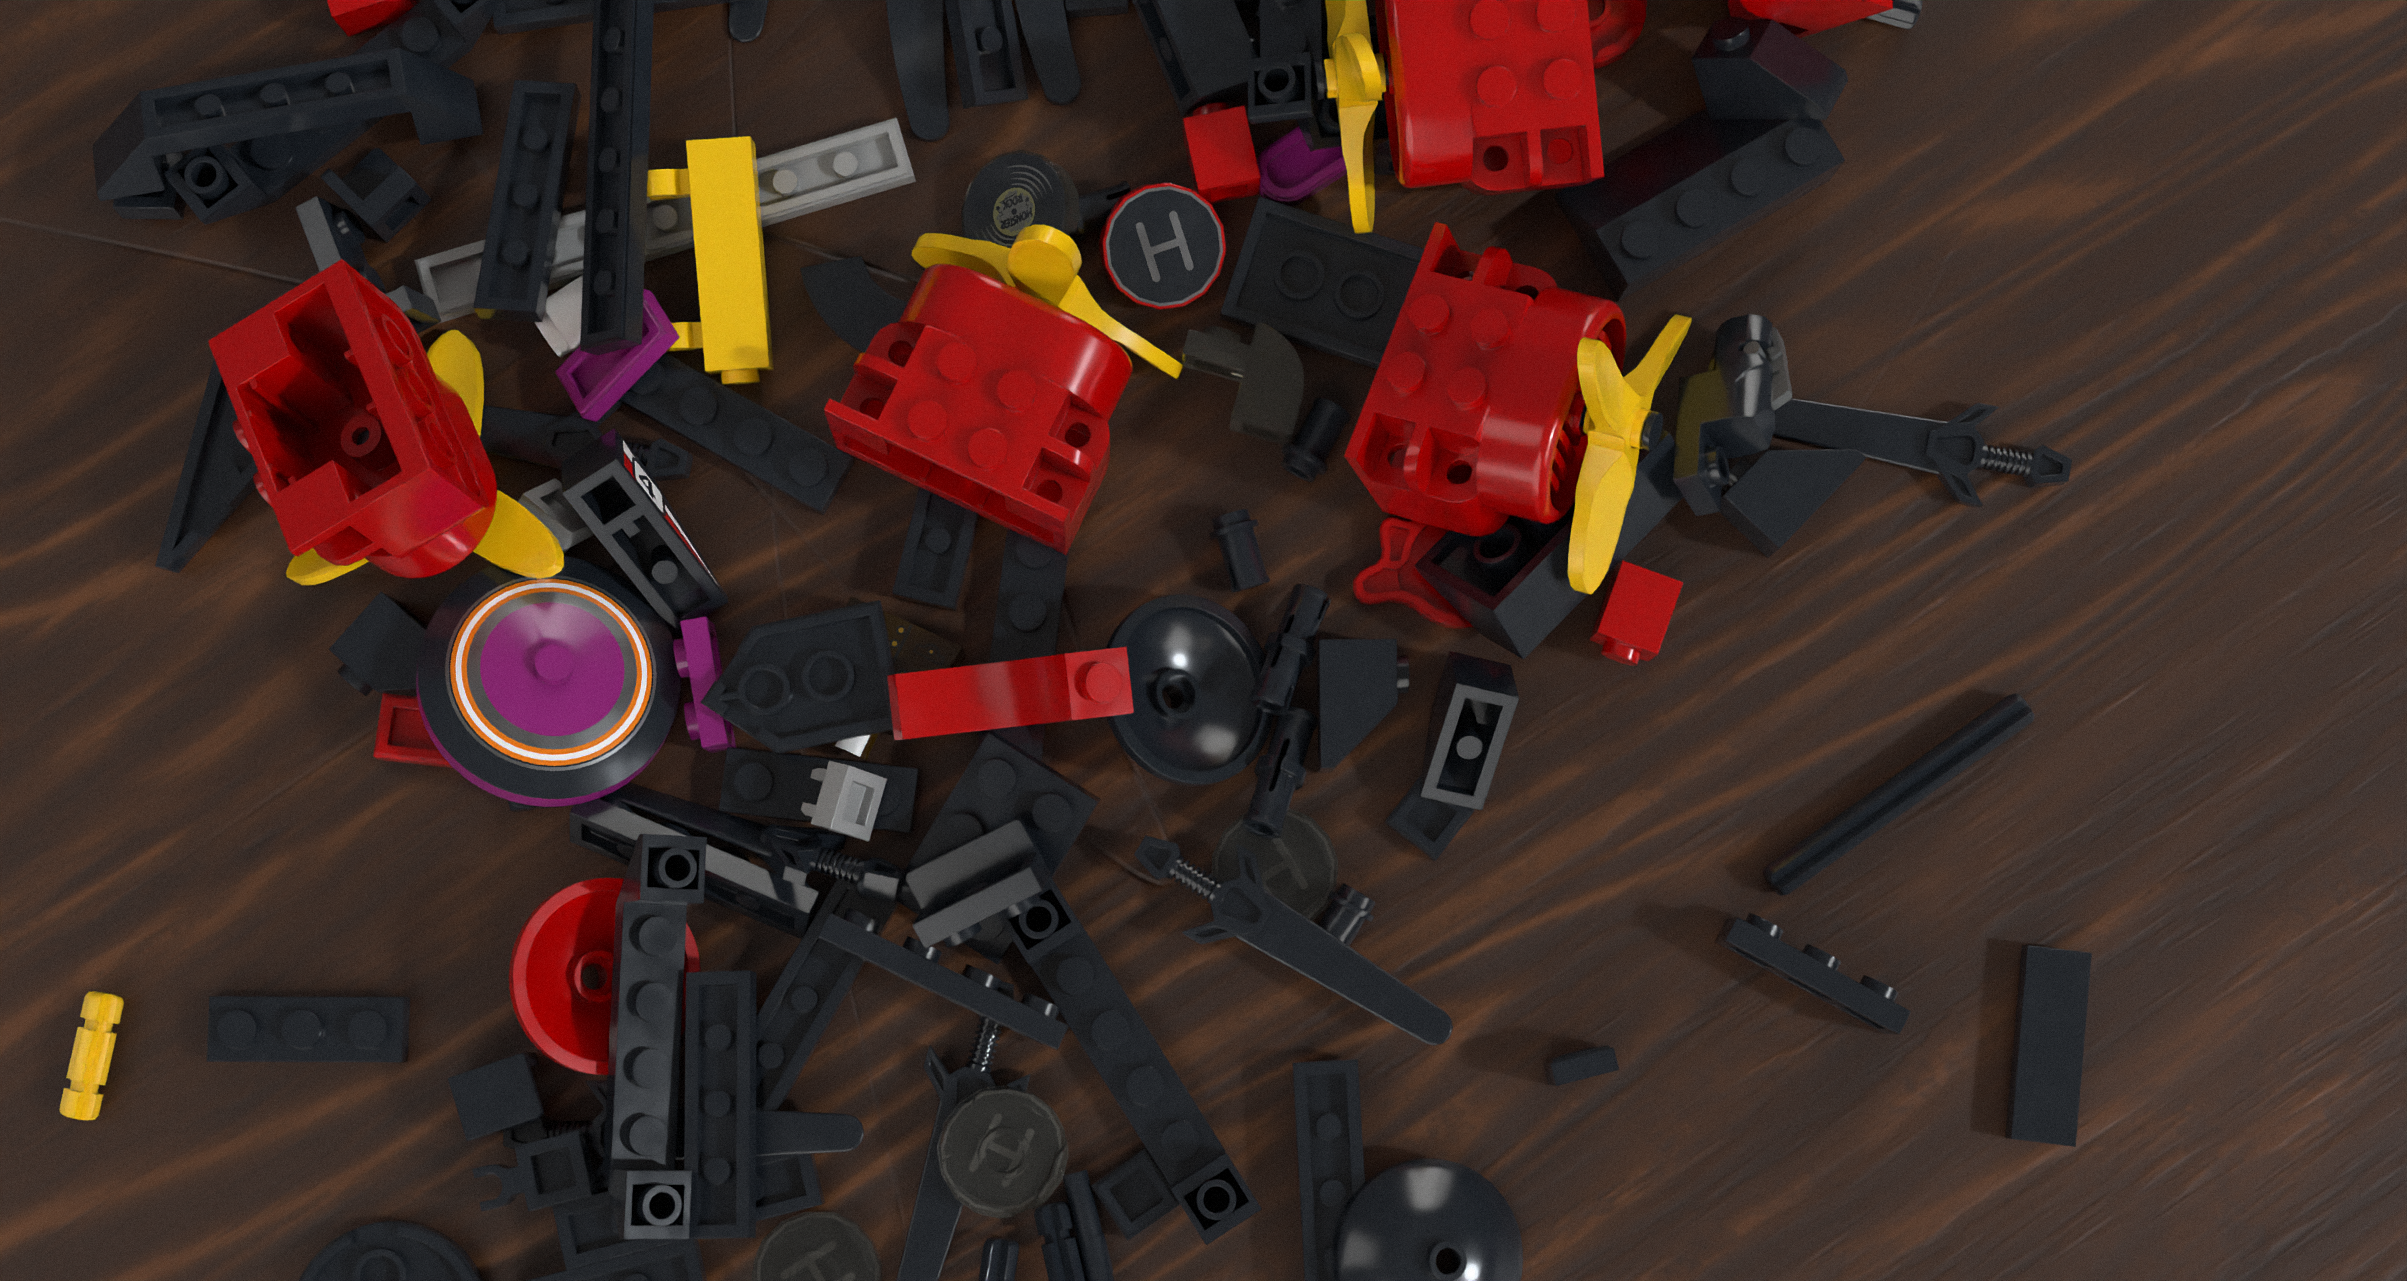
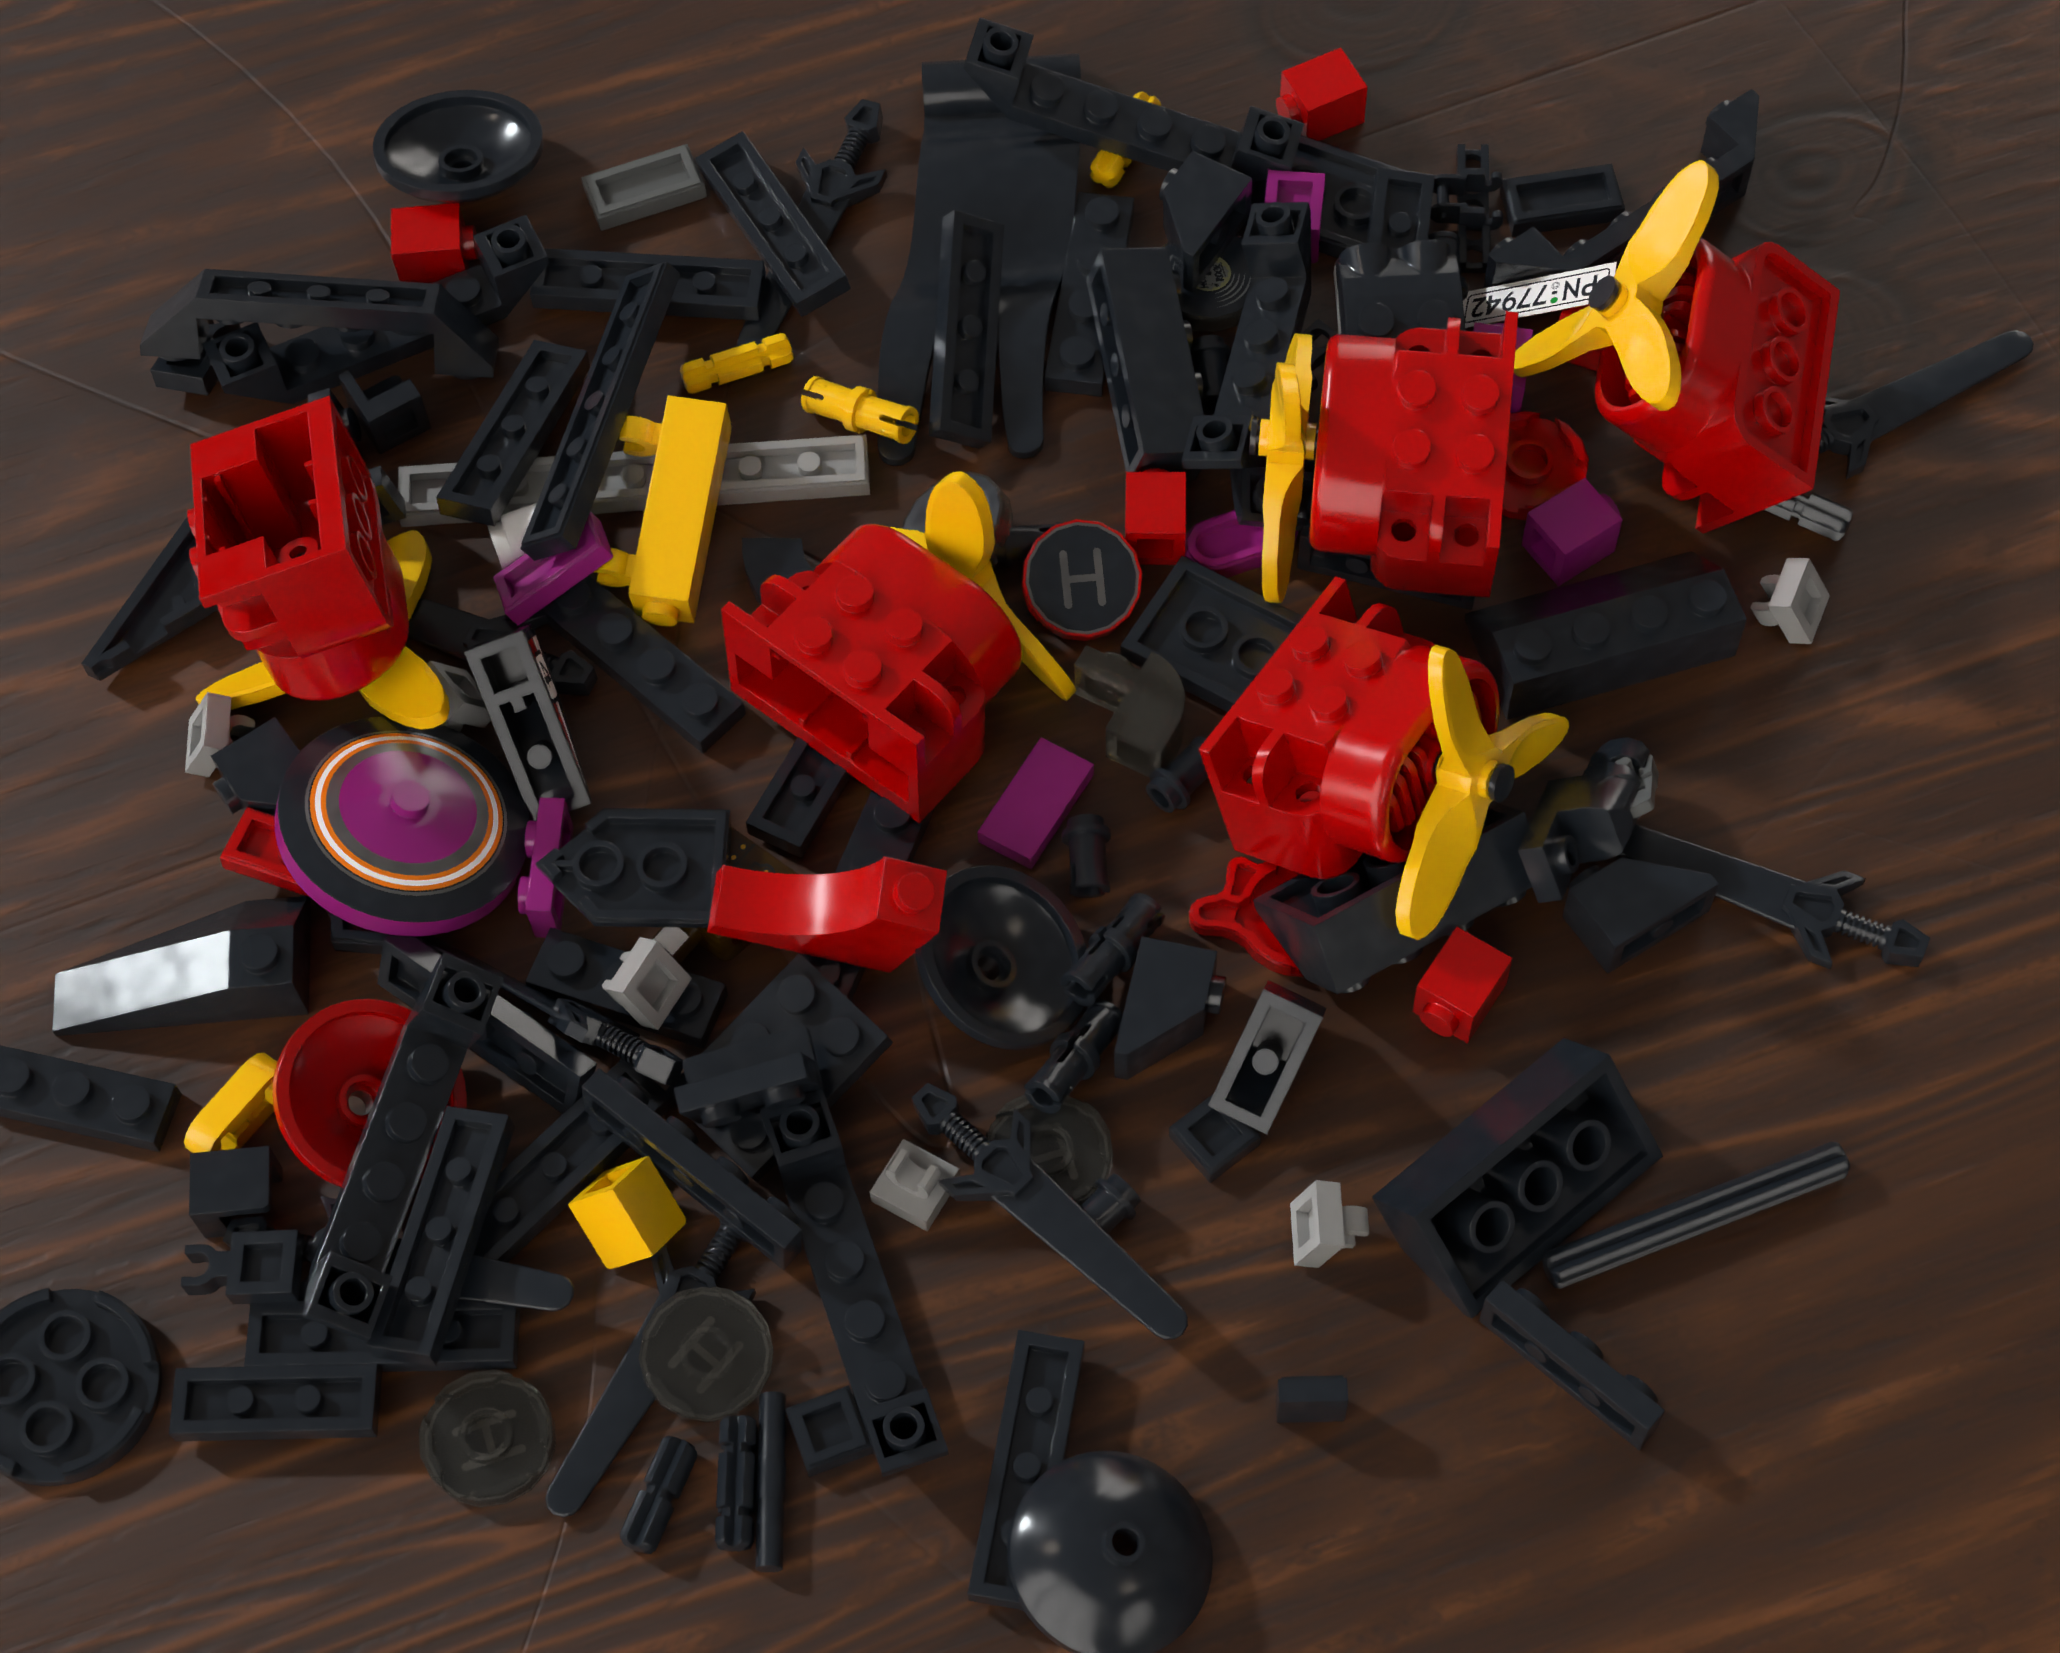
camera: 20 degrees right, 20 degrees down
black slope [1691,17,1848,120] -> none
black tile [2005,945,2092,1147] -> none
none -> black wedge [52,896,311,1036]
none -> yellow beam [184,1052,277,1153]
none -> light grey tile [185,692,255,777]
none -> yellow panel [568,1156,686,1269]
none -> yellow axle [680,333,793,394]
none -> yellow pin [801,376,919,444]
none -> light grey tile [870,1139,960,1232]
none -> magenta tile [977,737,1094,870]
none -> light grey tile [1290,1180,1369,1268]
none -> black slope [1372,1038,1663,1319]
none -> magenta brick [1521,478,1623,586]
none -> light grey tile [1750,558,1830,644]

